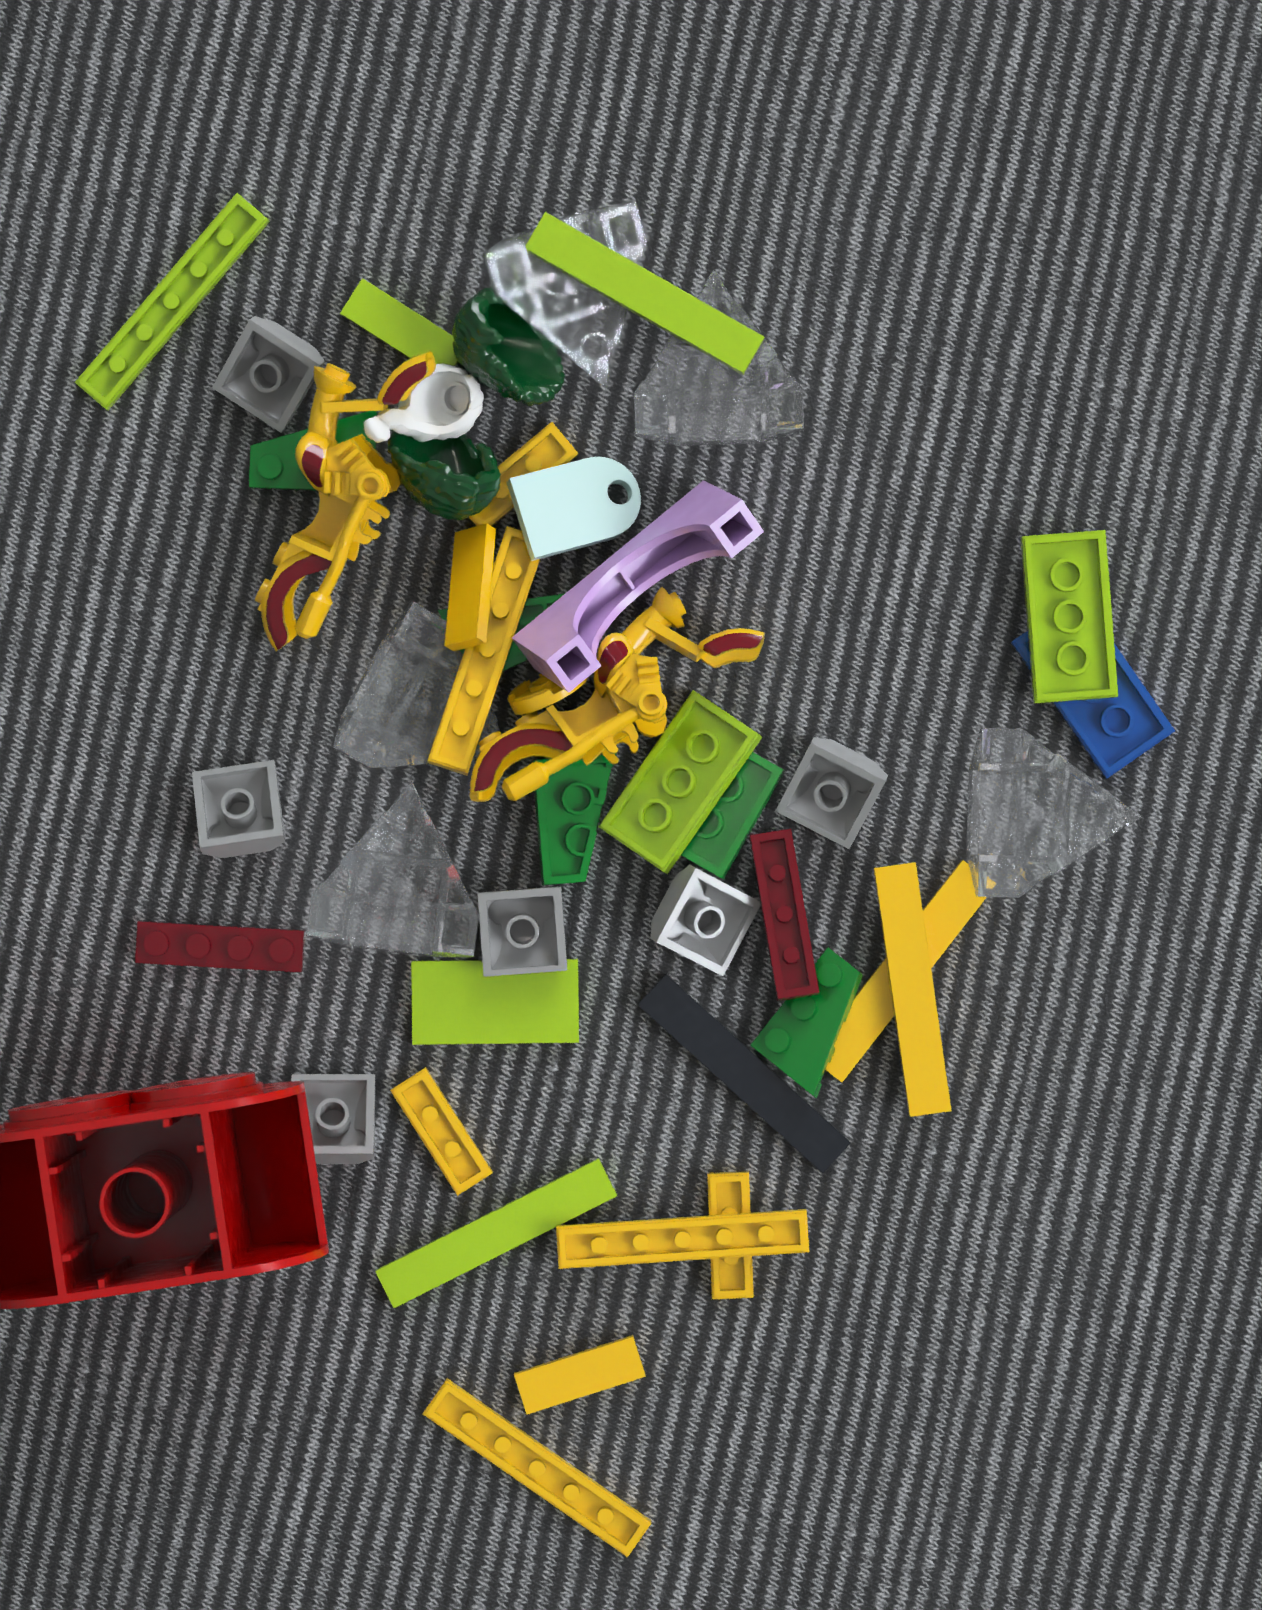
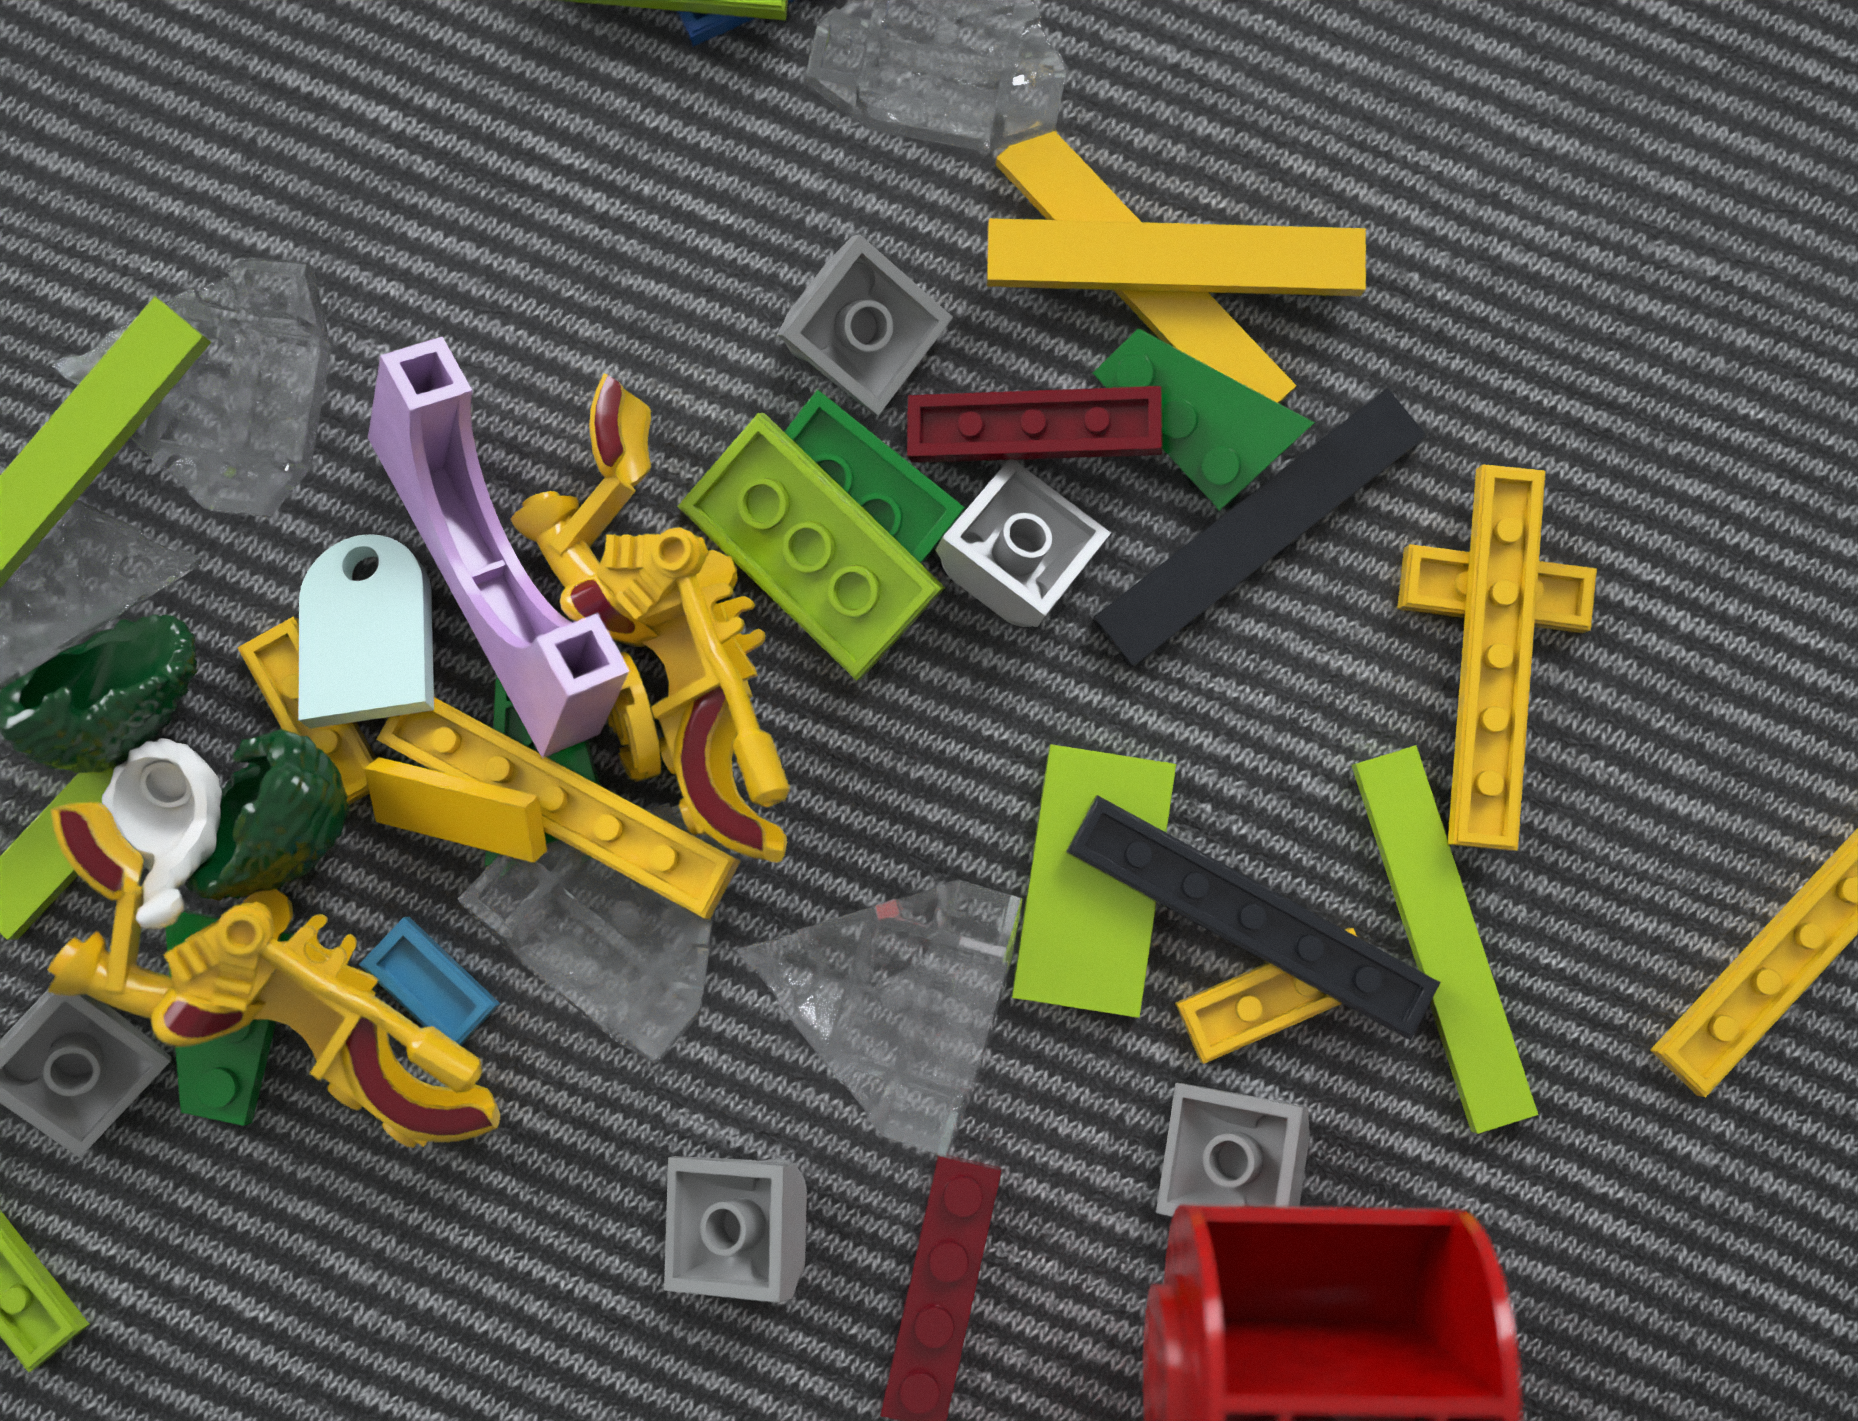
camera: 80 degrees left, 5 degrees down
light grey slope [477,886,567,977] -> none
yellow tile [514,1335,646,1414] -> none
green wing [532,754,616,885] -> none
none -> dark azure tile [359,917,501,1046]
none -> black tile [1065,795,1441,1040]

